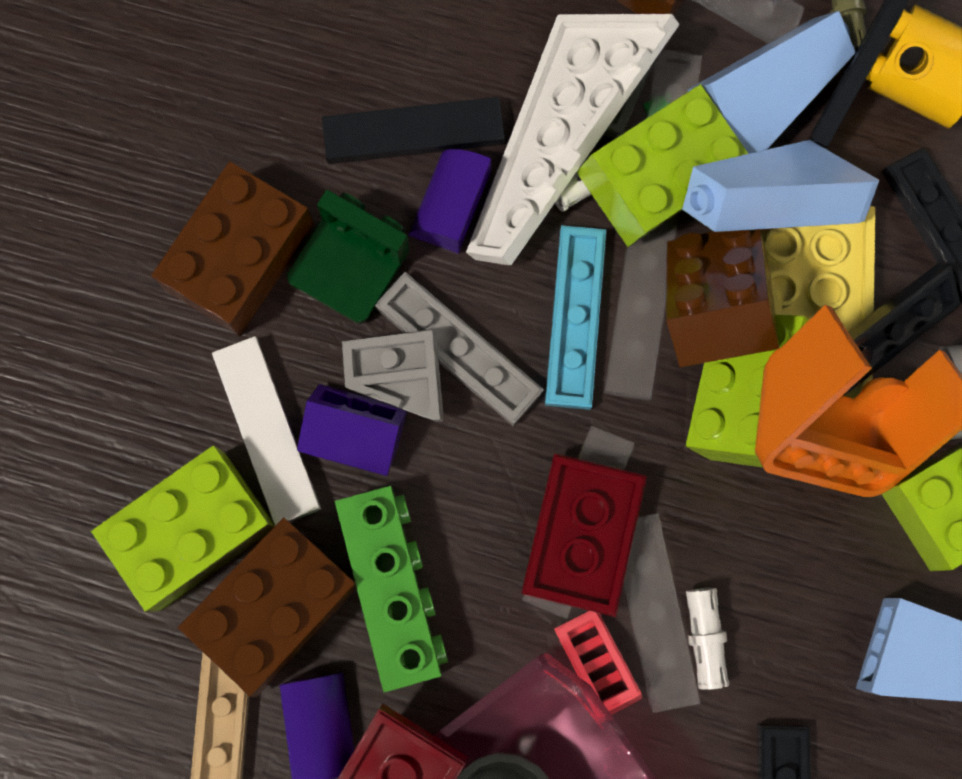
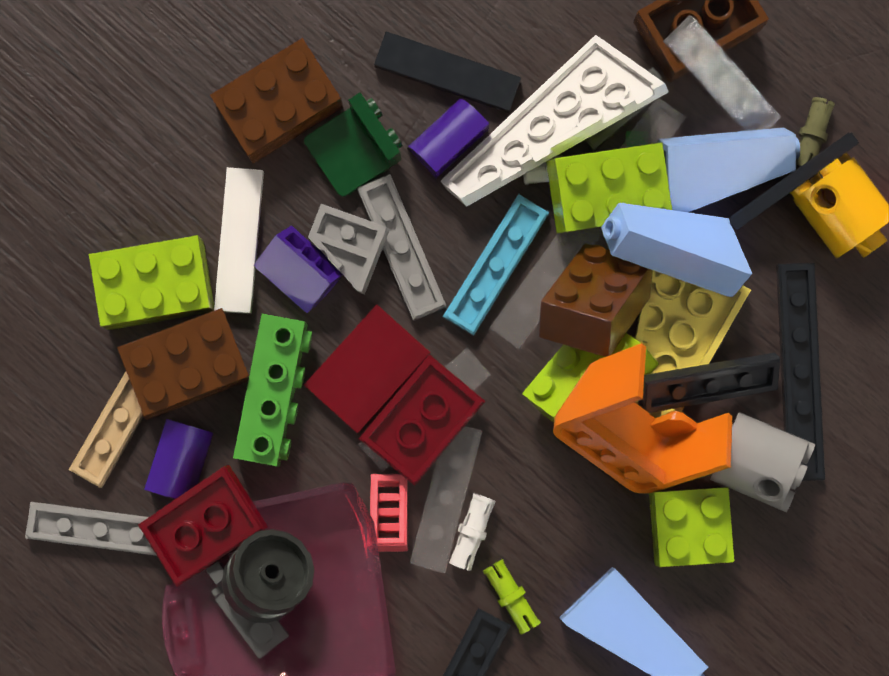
camera: 30 degrees right, 5 degrees up
none -> dark red tile [304,304,431,434]
none -> lime pin [483,559,541,635]

